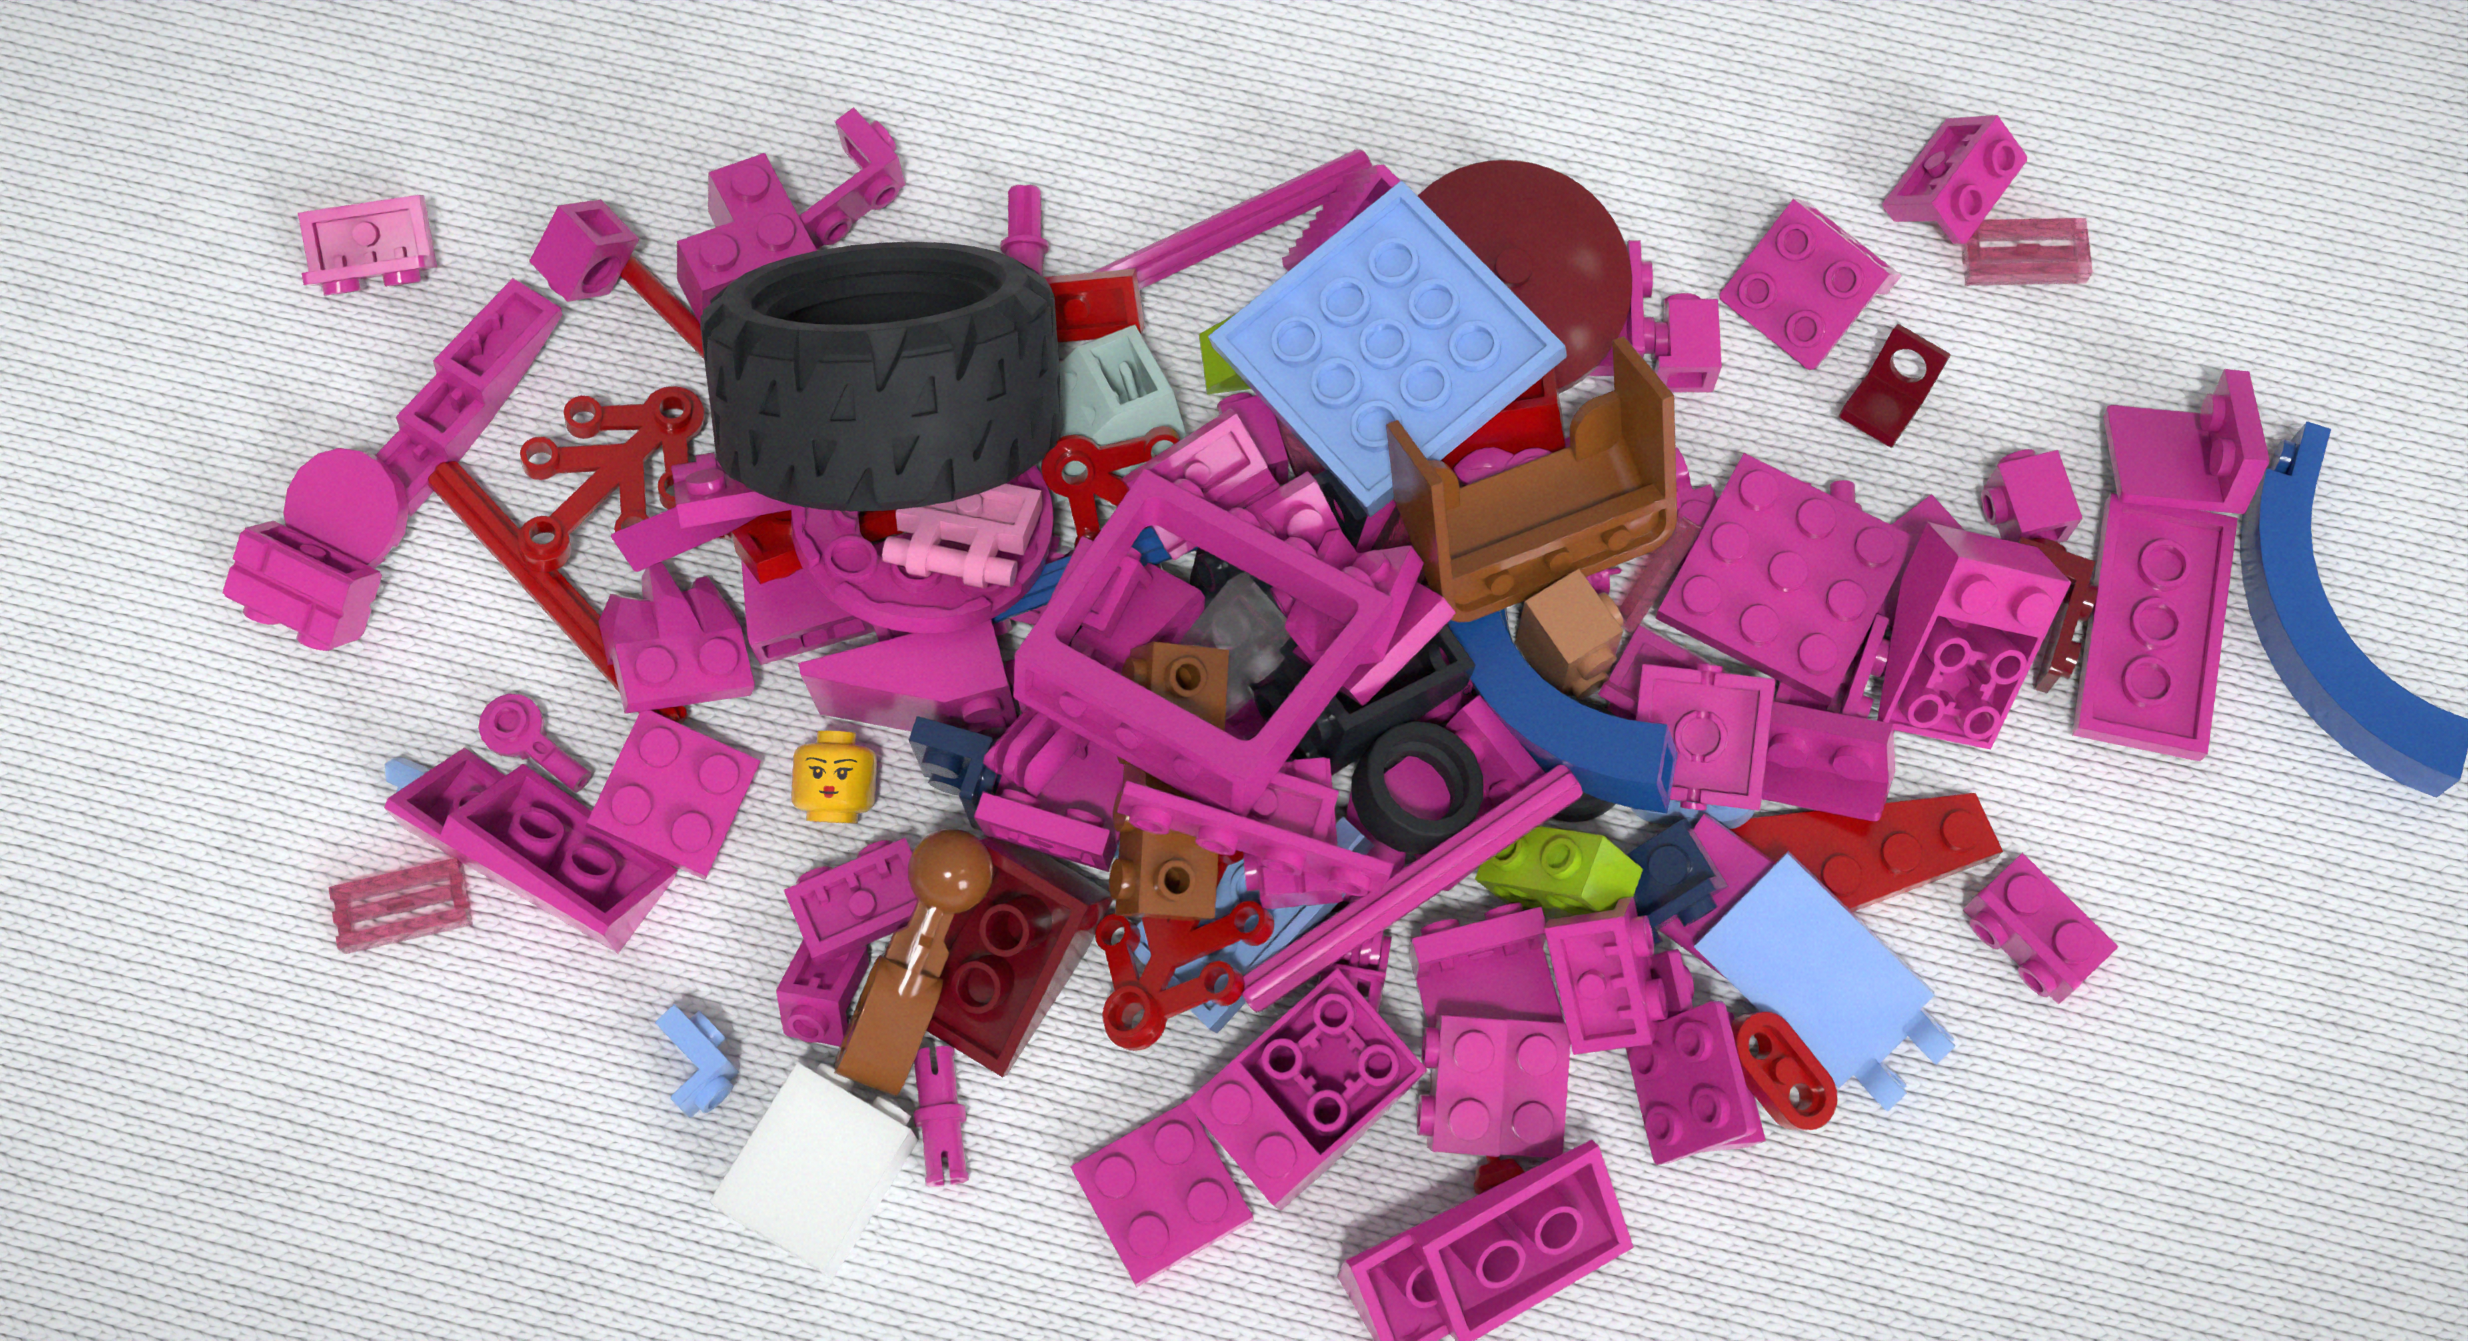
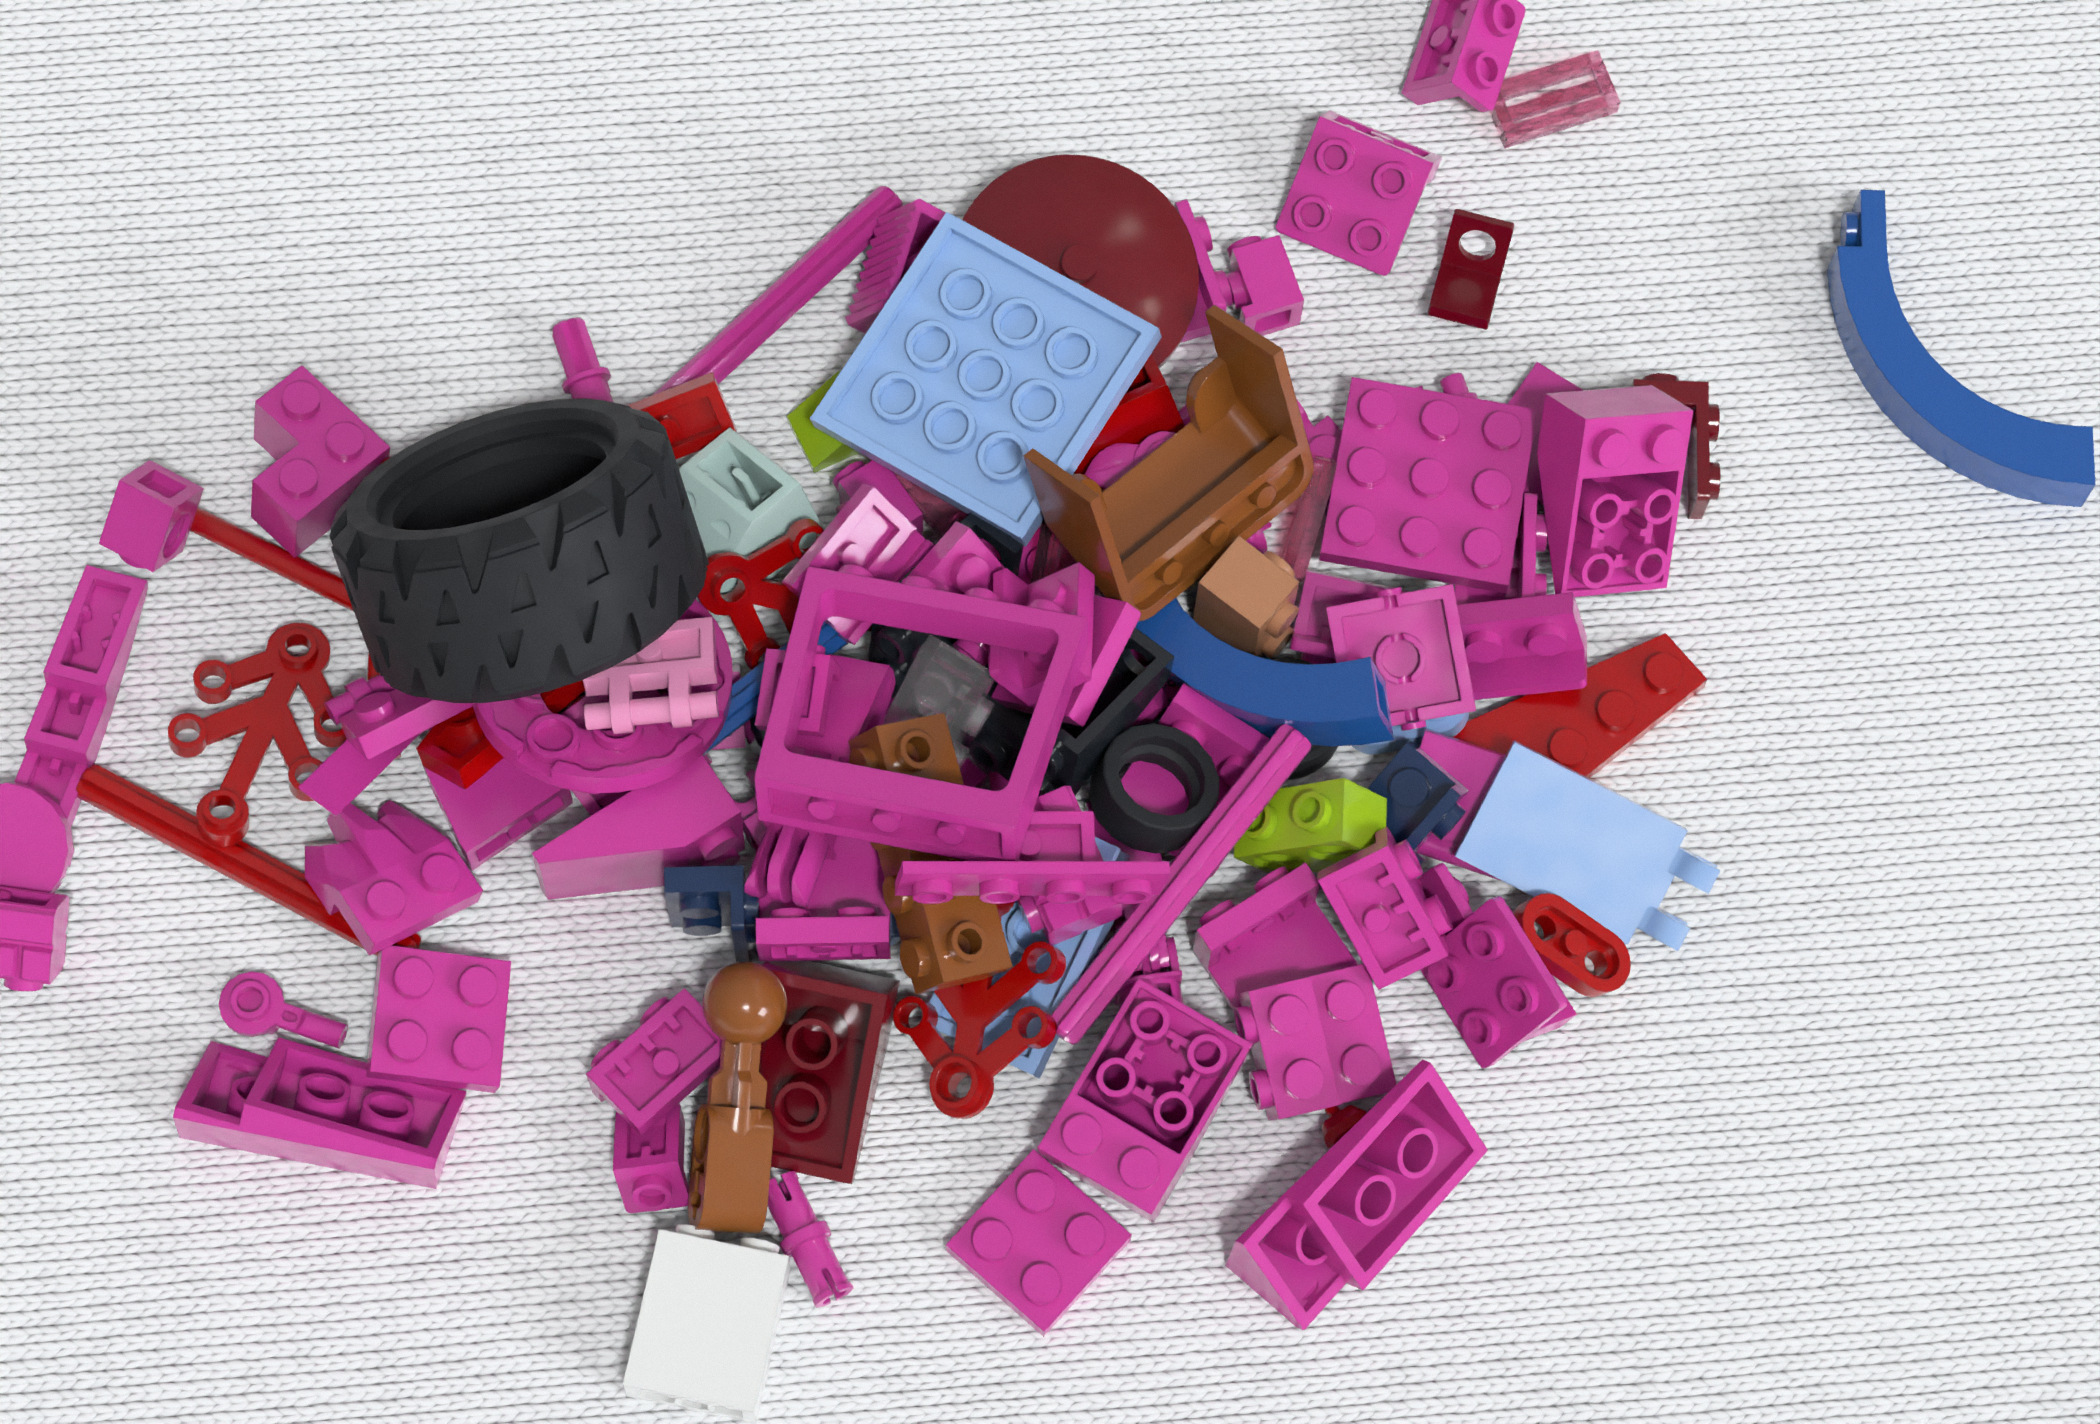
camera: 25 degrees left, 0 degrees up
clear pink tile [328,858,473,954] -> none
light blue rock [385,757,431,792] -> none
light blue bracket [655,1004,739,1118] -> none
yellow head [791,731,877,824] -> none
dark pink bracket [799,107,905,250] -> none
dark pink bracket [1963,853,2119,1005] -> none
dark pink brick [1981,449,2083,543] -> none
dark pink plate [2072,493,2238,761] -> none
dark pink bracket [2103,369,2270,514] -> none

